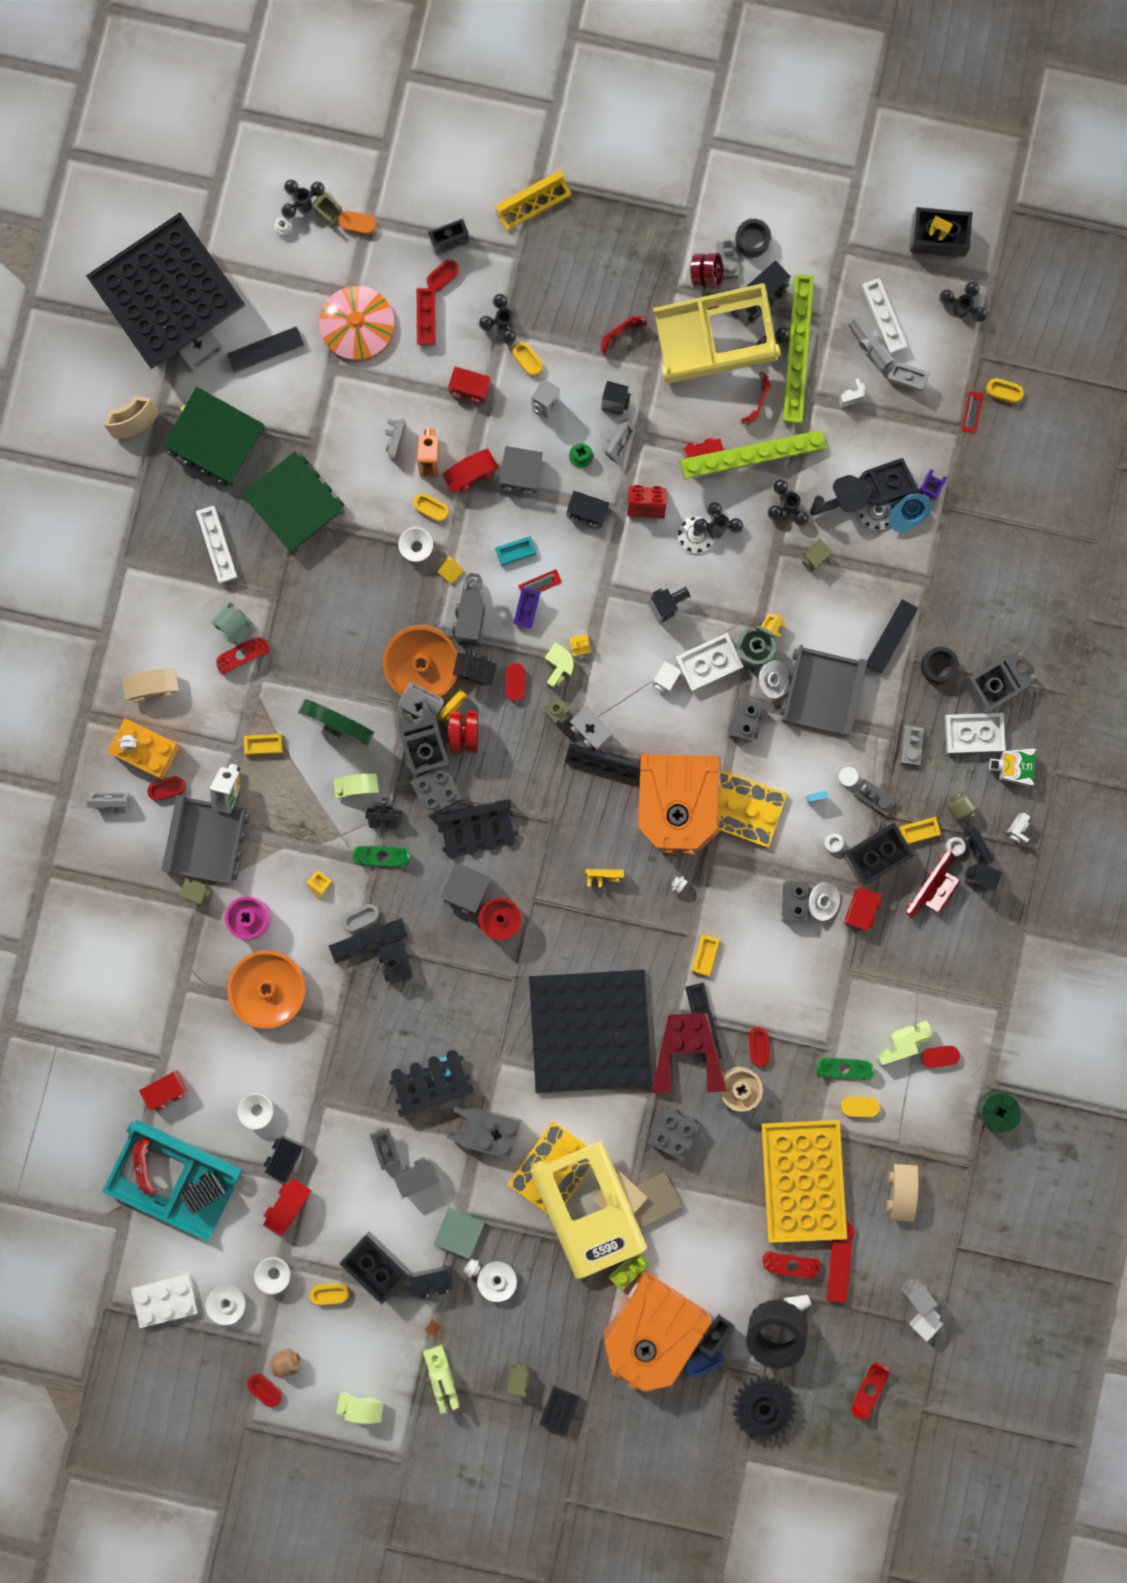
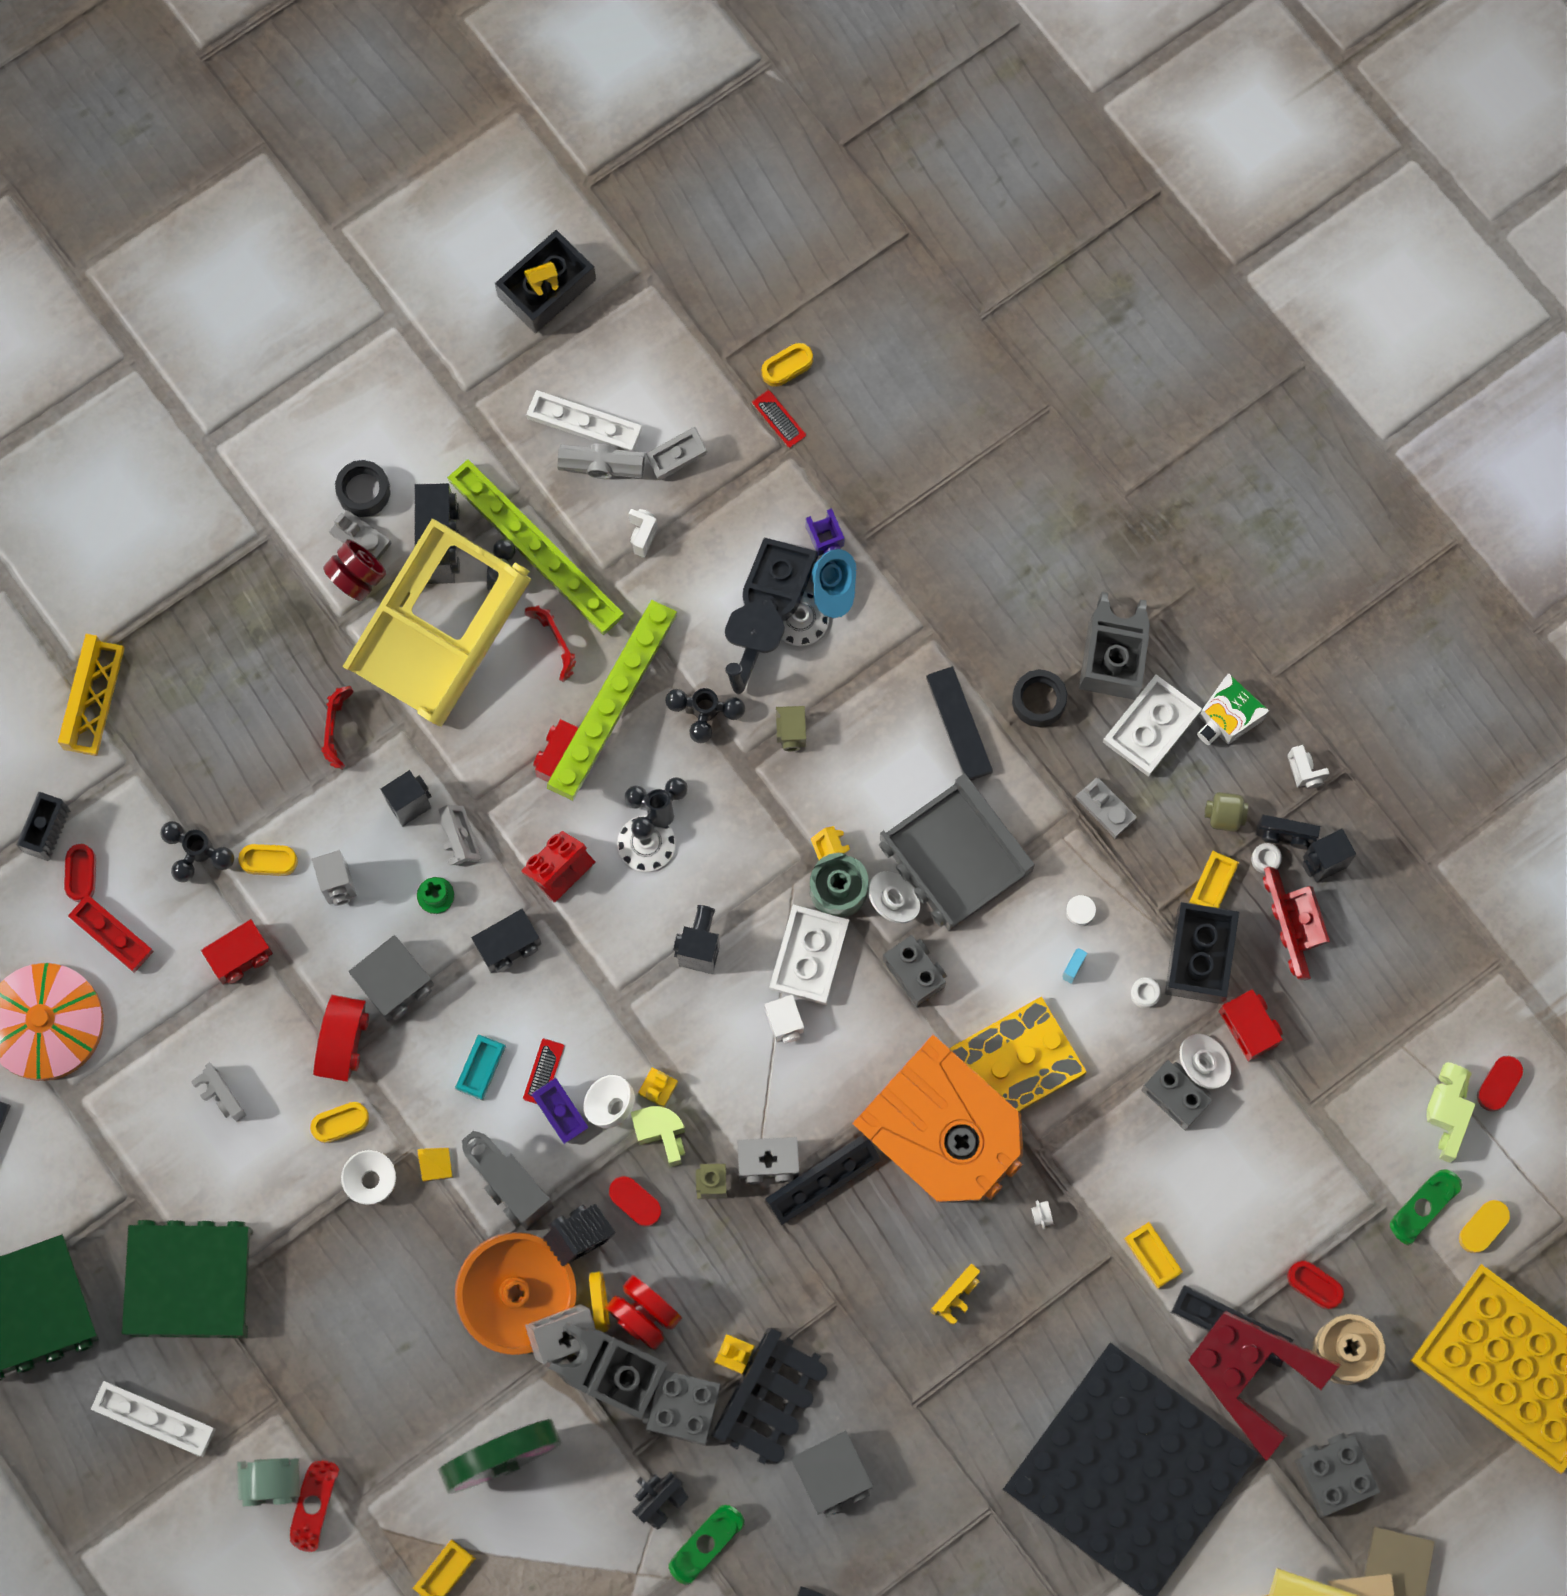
camera: 45 degrees left, 10 degrees down
yellowish green brick [333,774,379,799] -> none
orange torso [417,428,440,477] -> none
red wheel [479,897,522,940] -> none
dark grey plate [853,779,897,816] -> none
black piece [939,282,988,322] -> none
none -> white piece [584,1075,635,1128]
none -> yellow tile [715,1334,754,1375]

